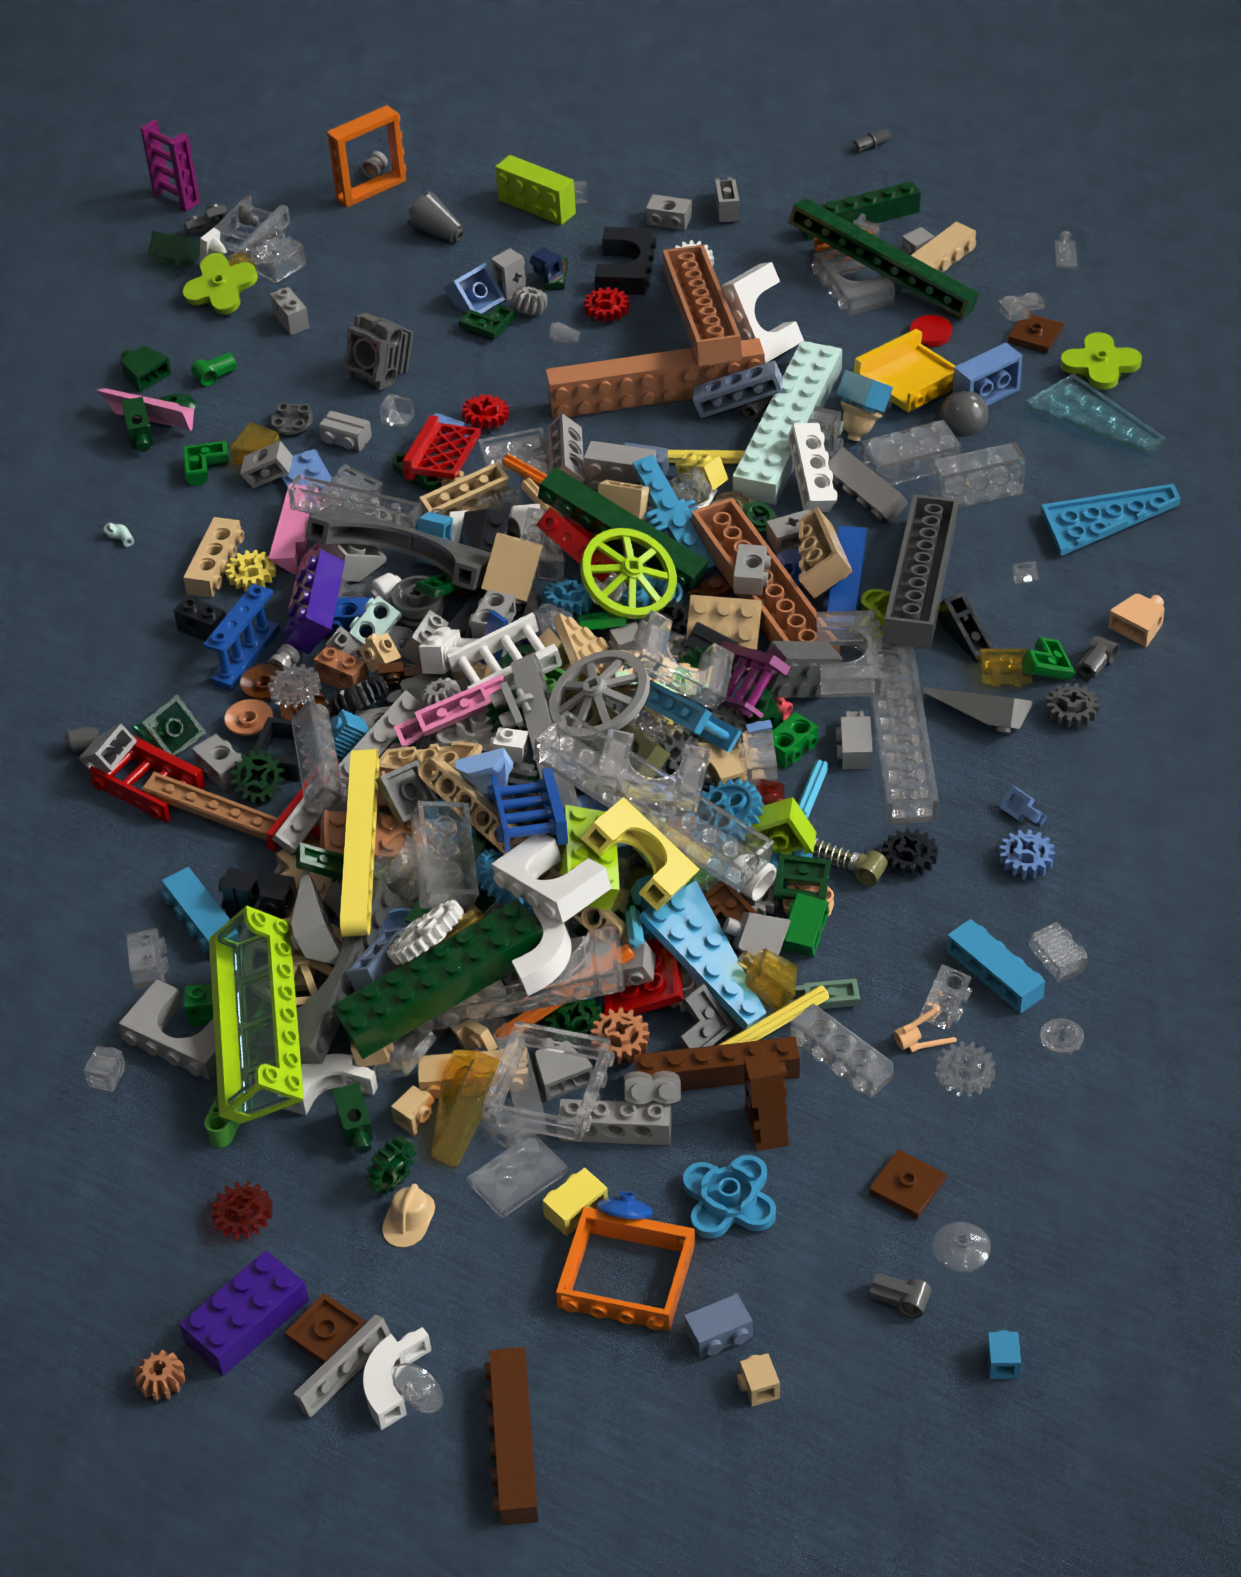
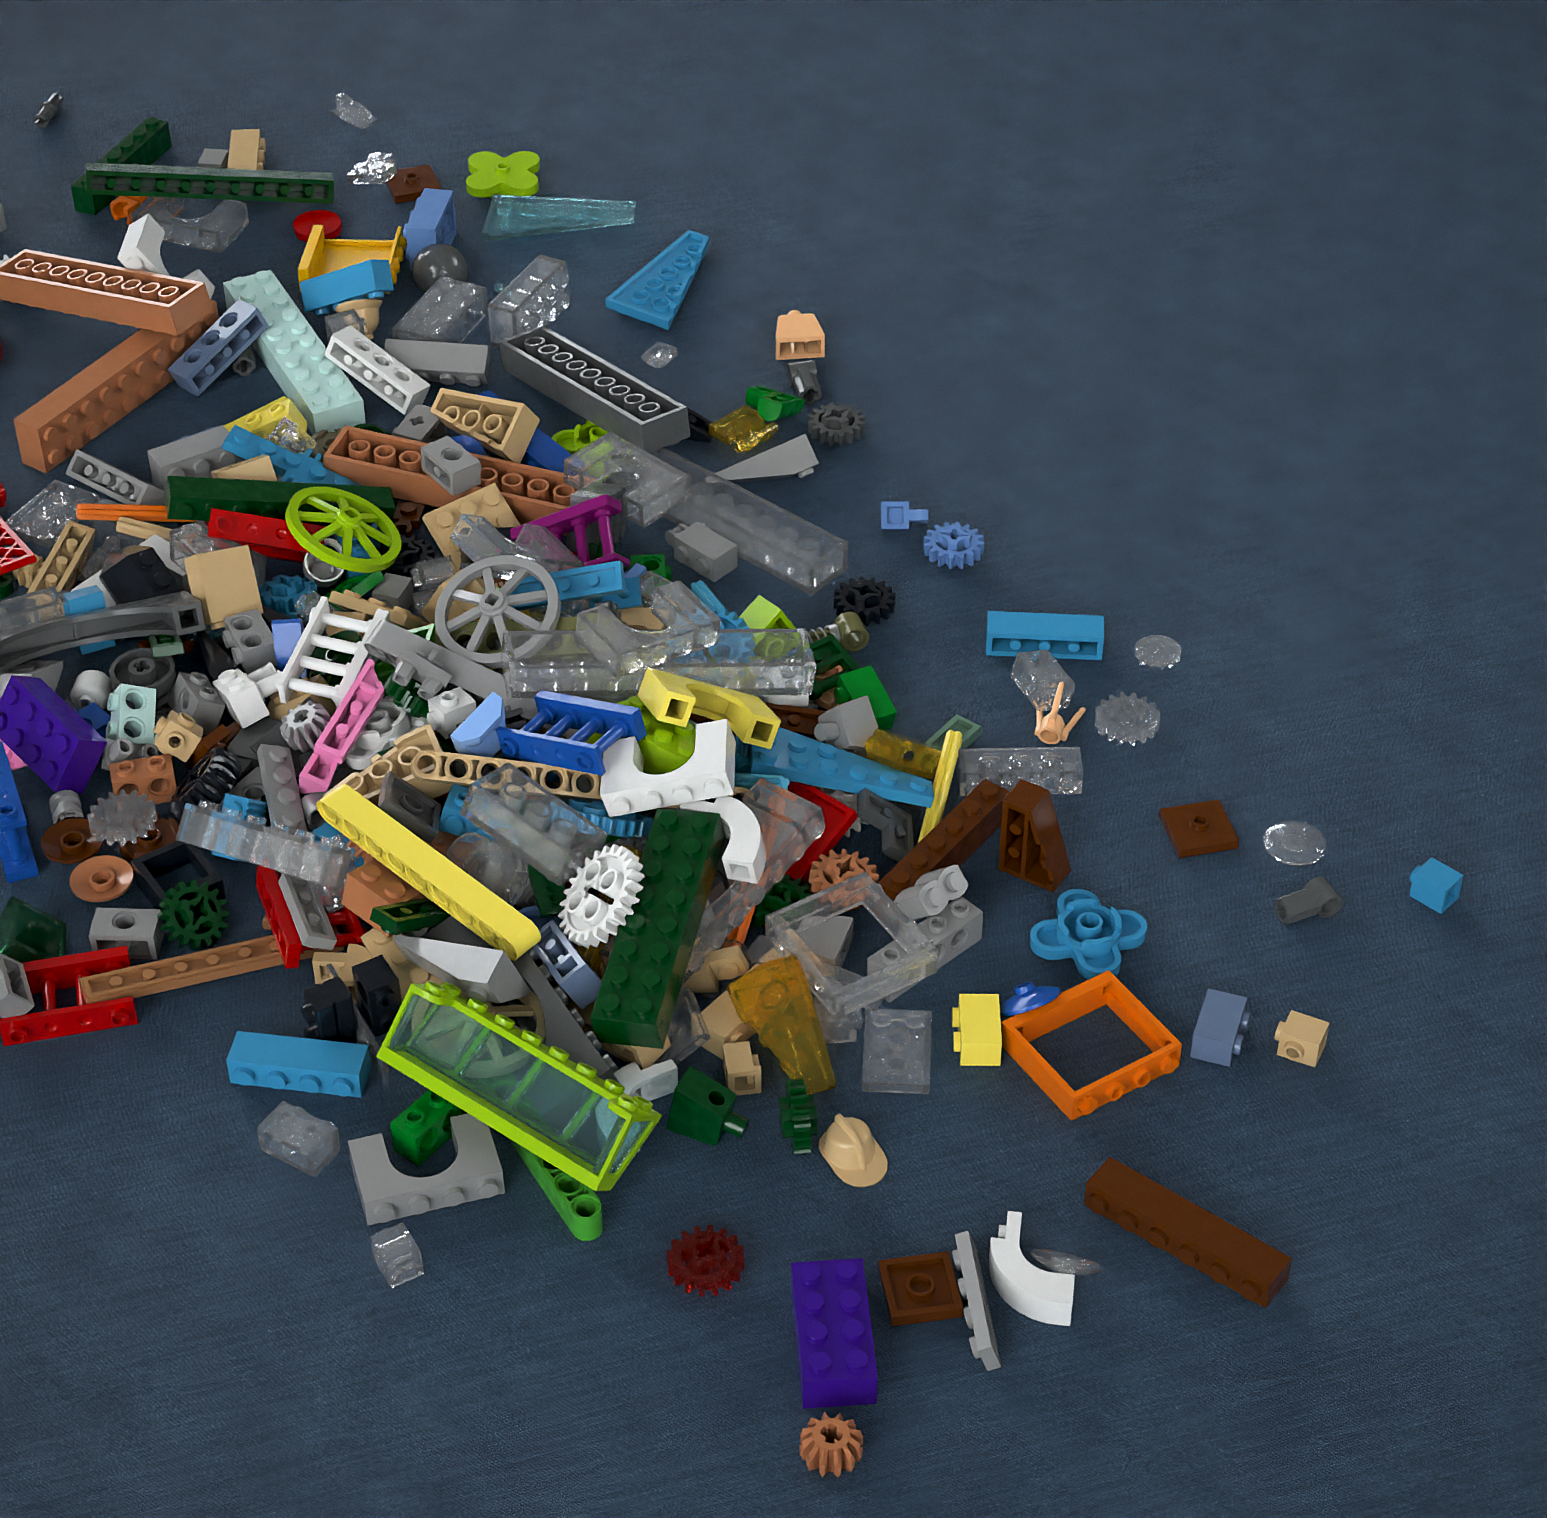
camera: 50 degrees left, 5 degrees down
clear brick [1029,922,1087,984] -> none

